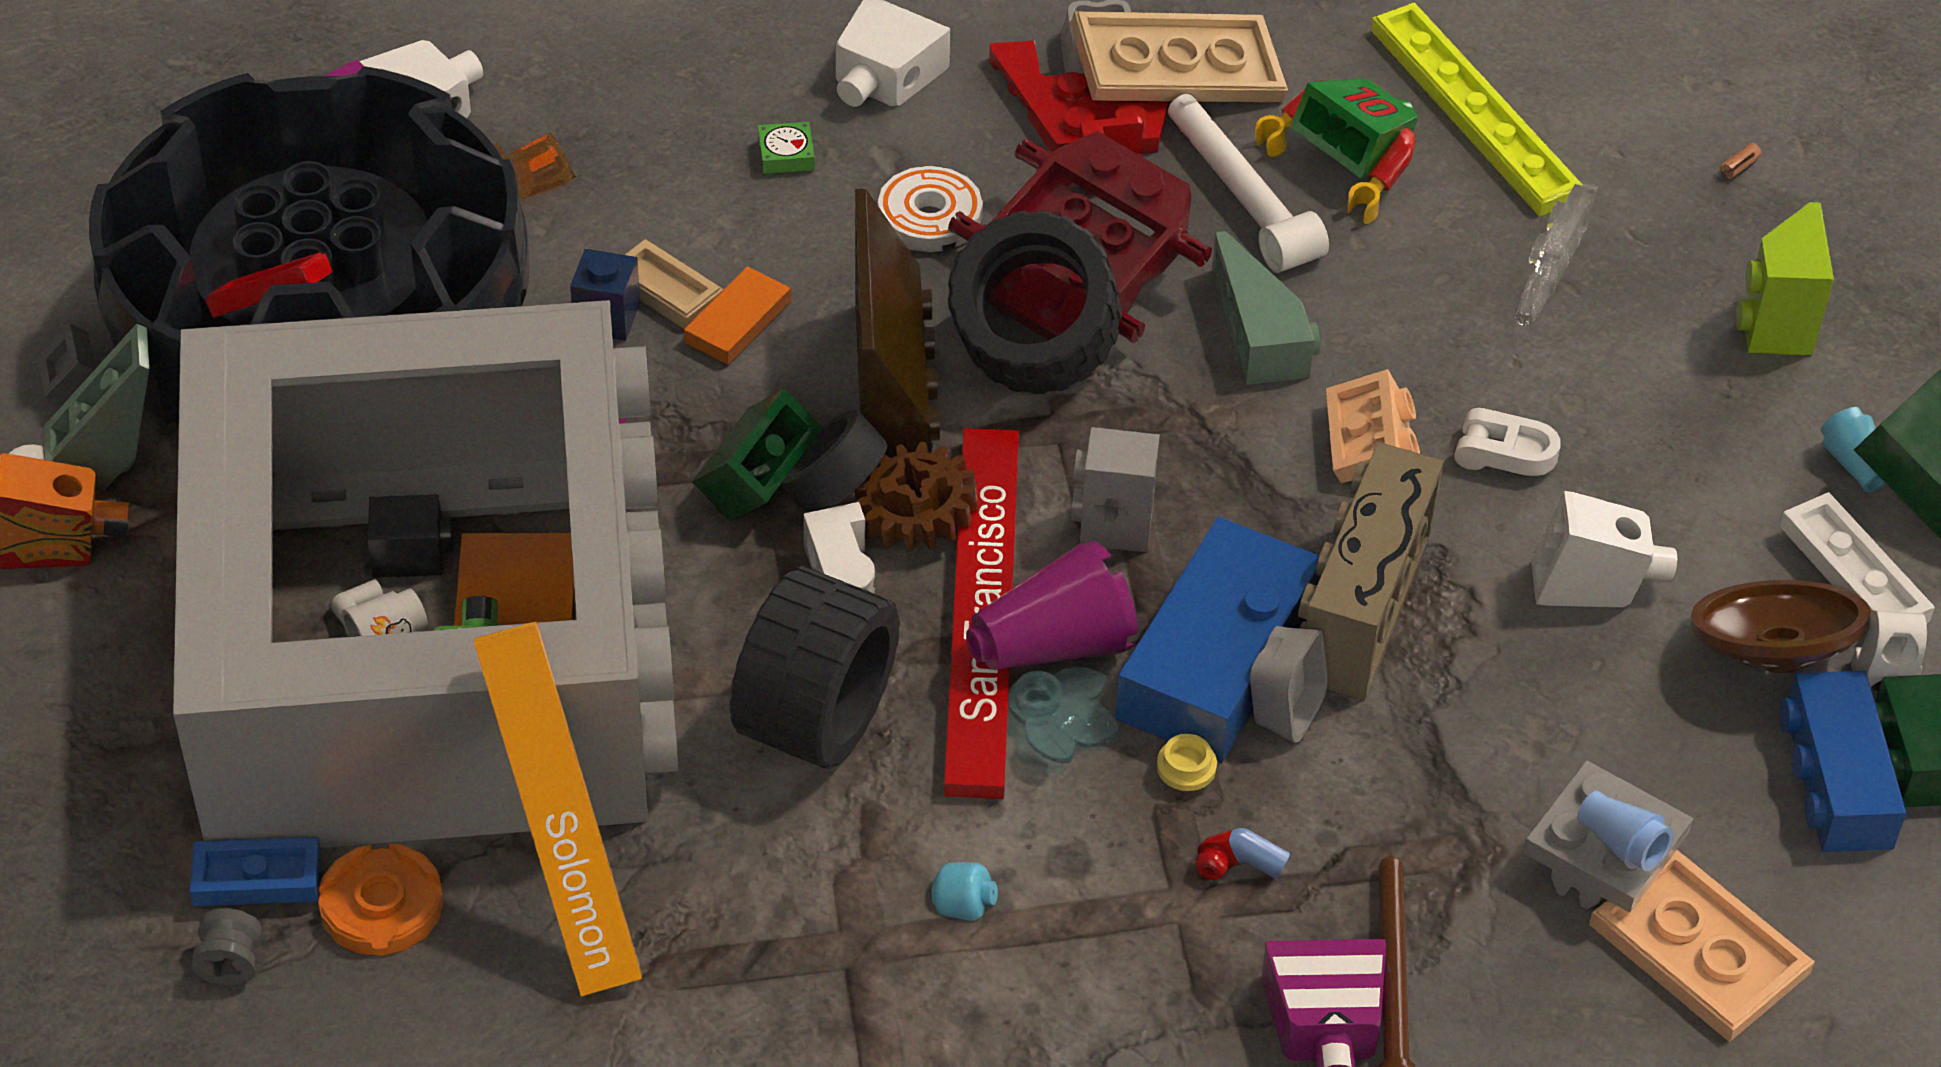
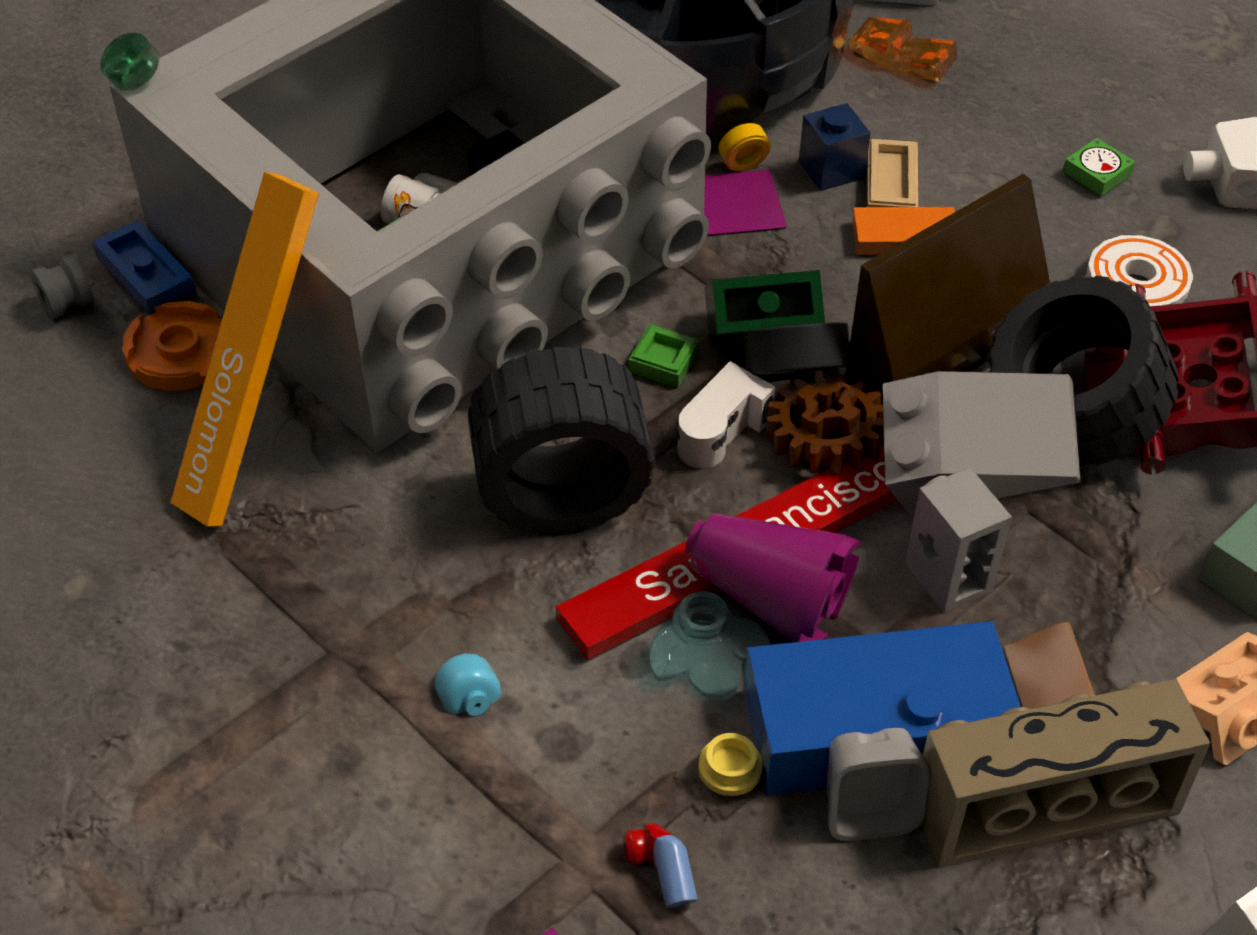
camera: 55 degrees right, 0 degrees up
none -> clear green tile [100,32,159,91]
none -> bright green tile [628,324,699,388]
none -> light grey slope [883,371,1081,515]
none -> medium nougat slope [1003,622,1095,709]

